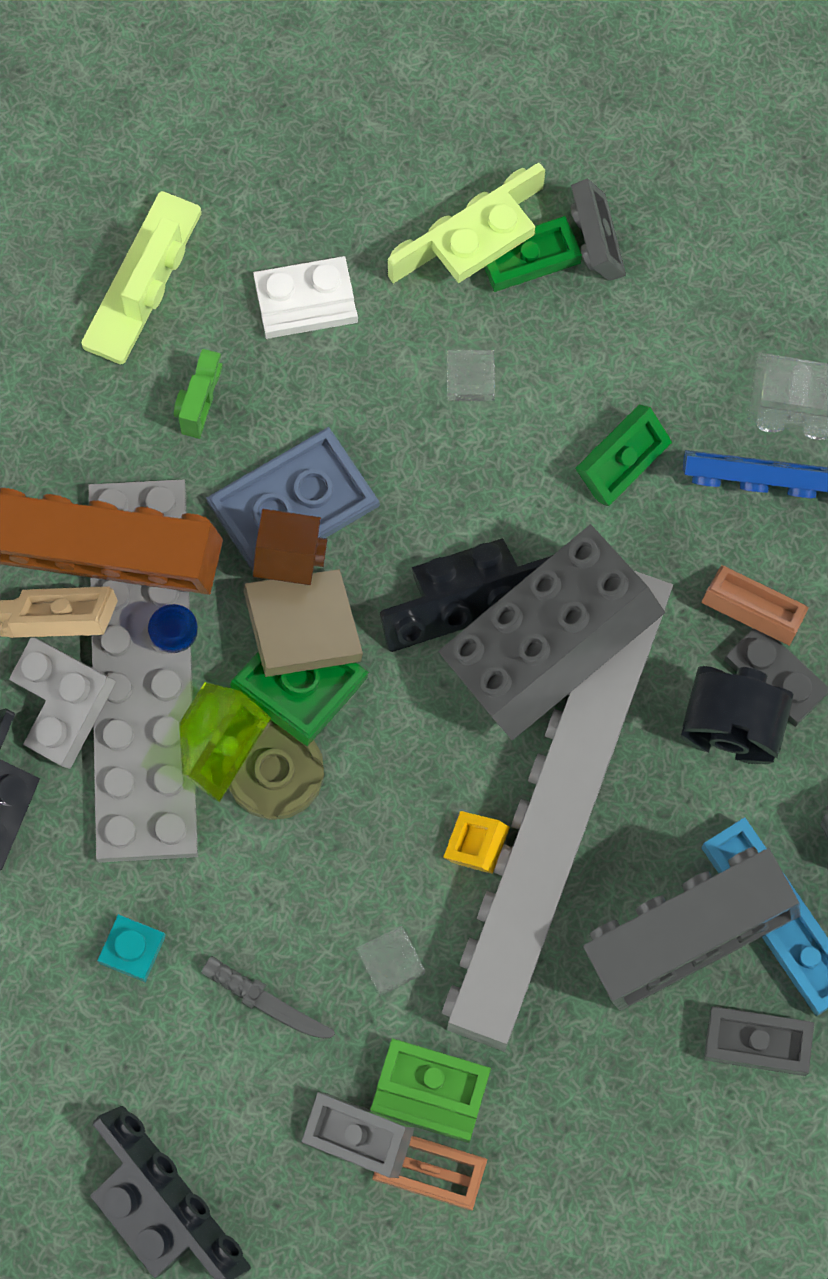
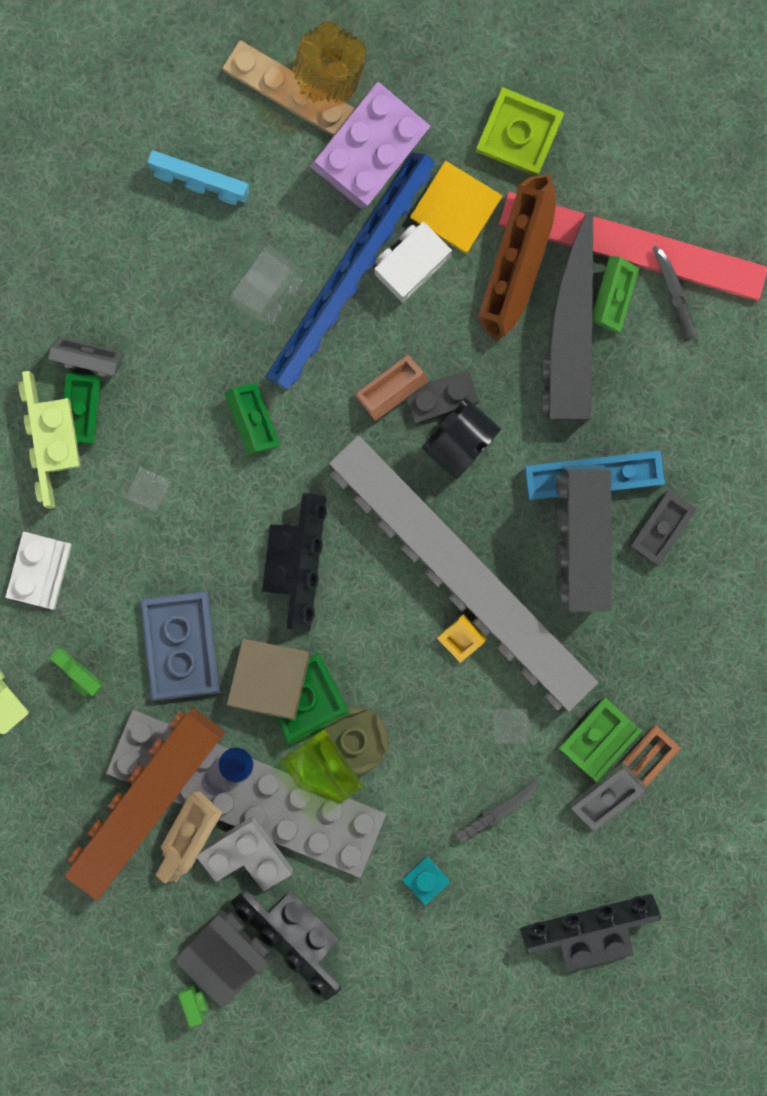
camera: 65 degrees left, 15 degrees up
reddish brown brick [253,509,328,585] -> none
dark grey brick [438,524,665,740] -> none

